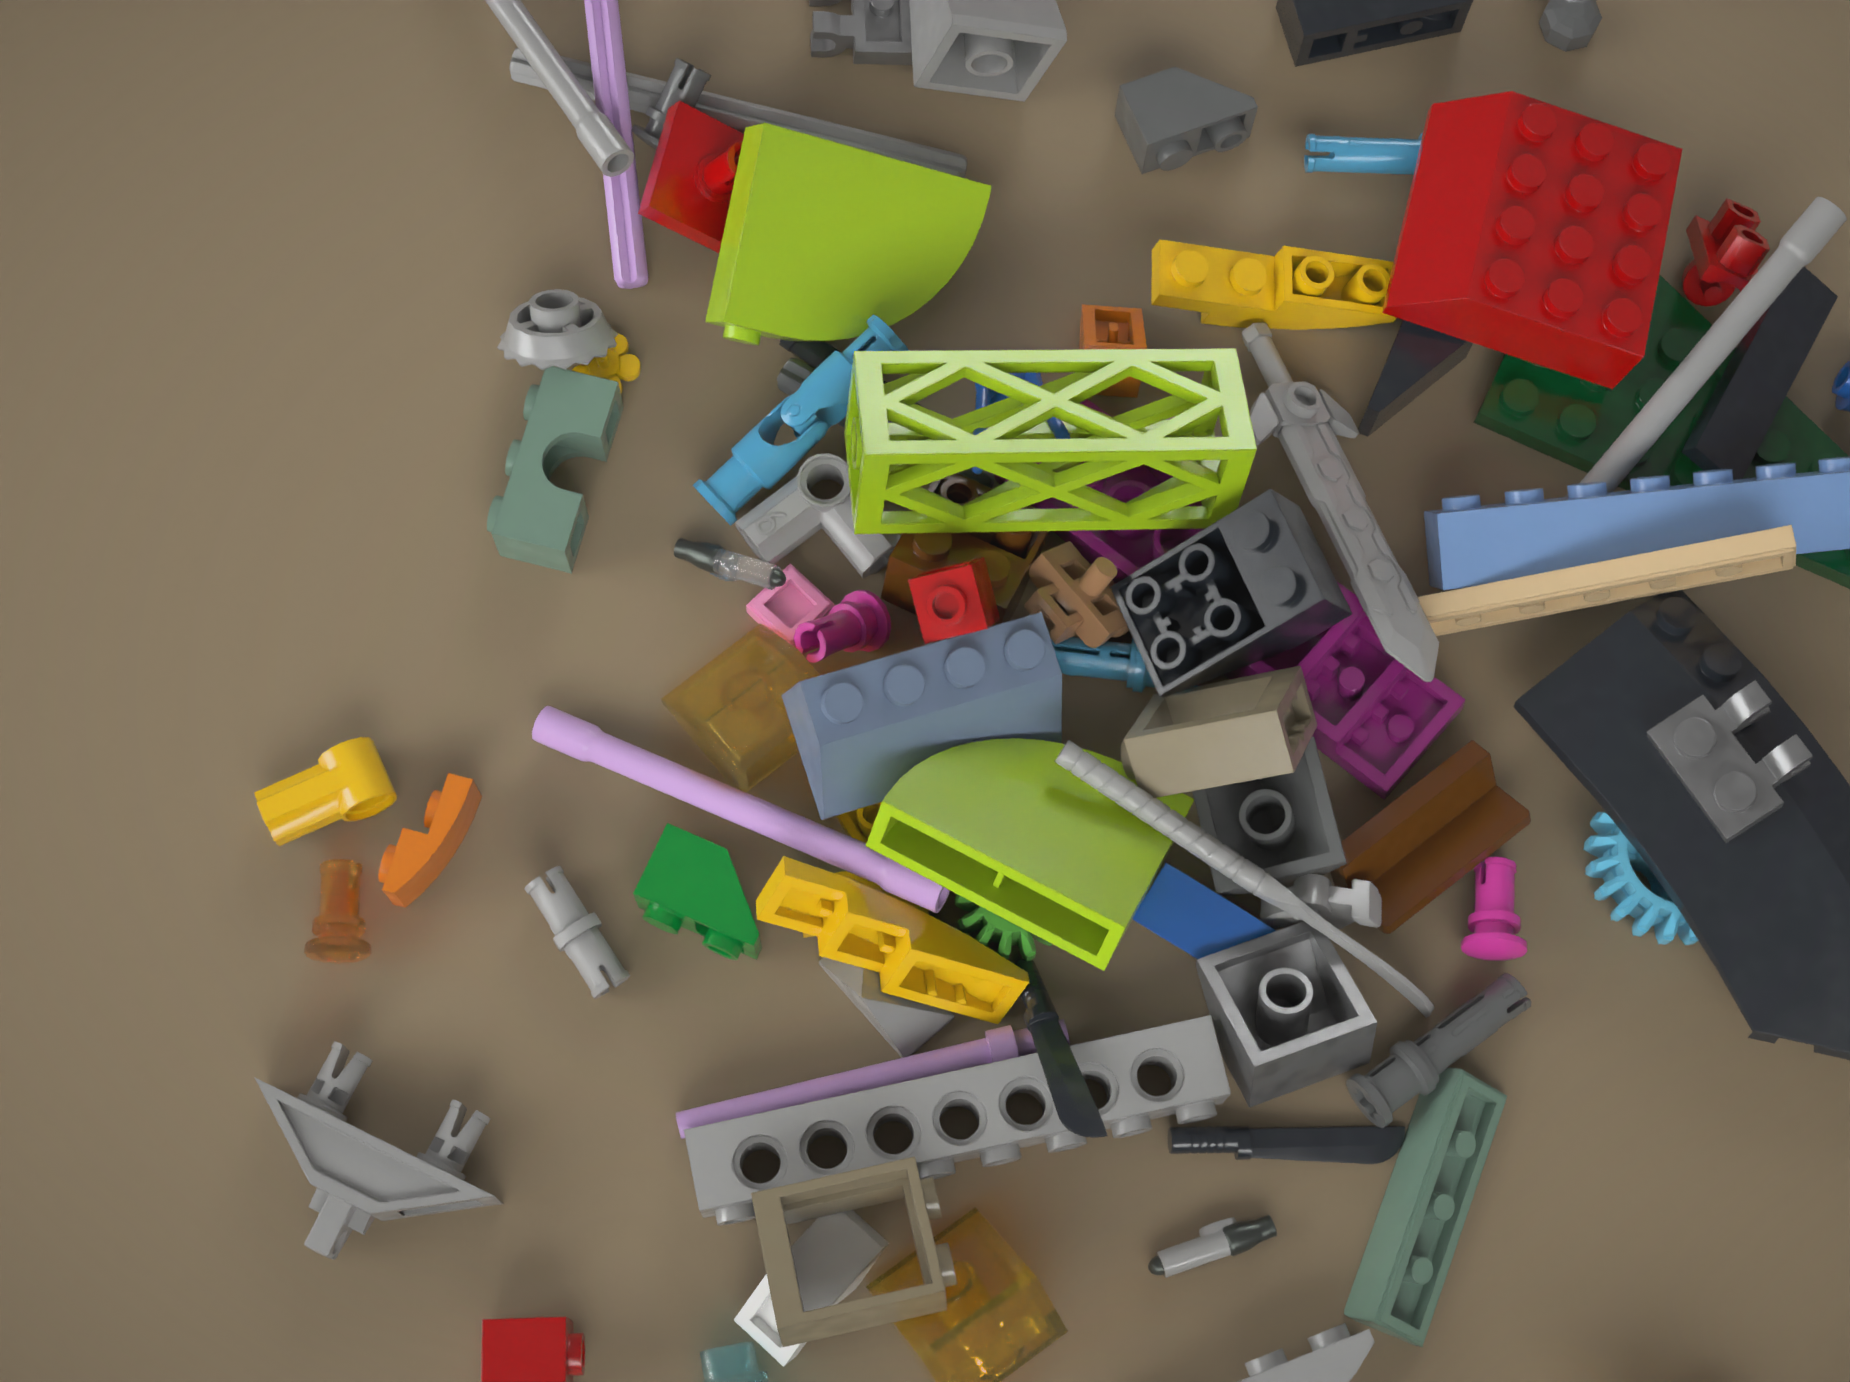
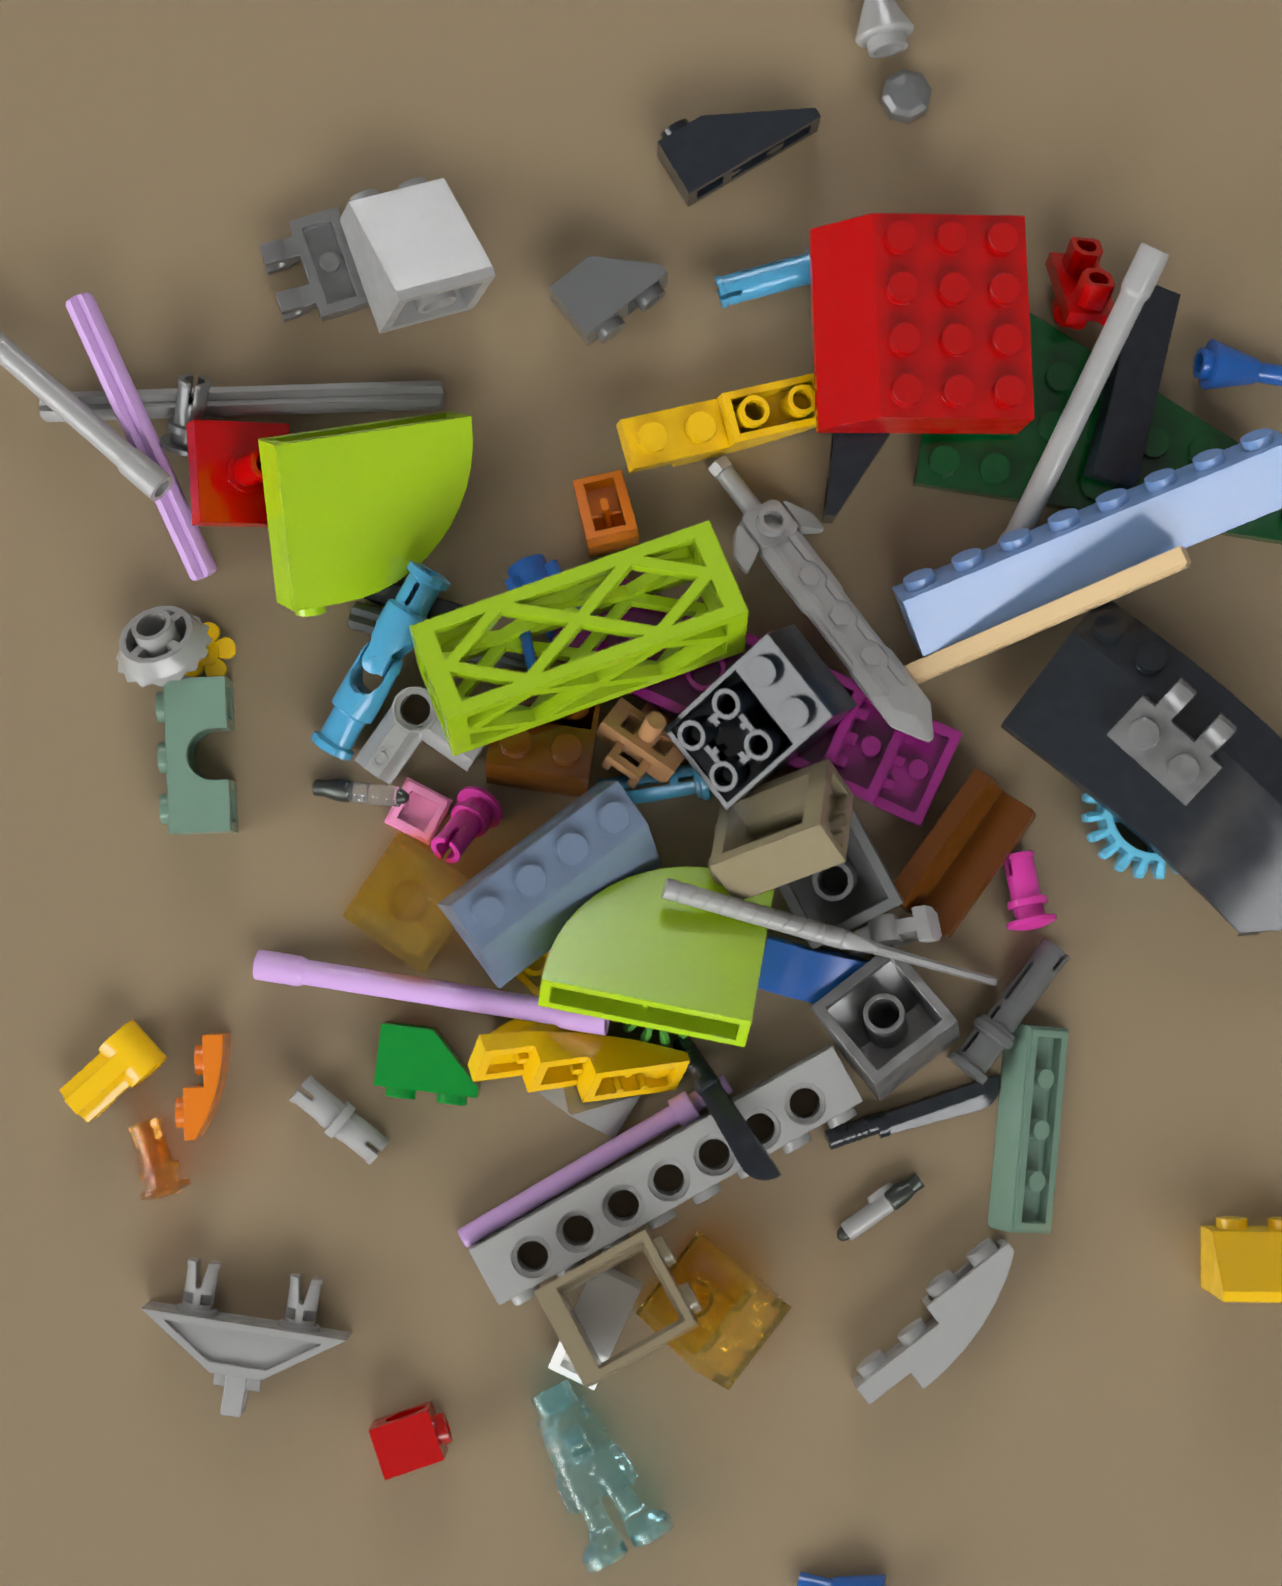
camera: 15 degrees left, 15 degrees up
red brick [908,557,1000,644] -> none

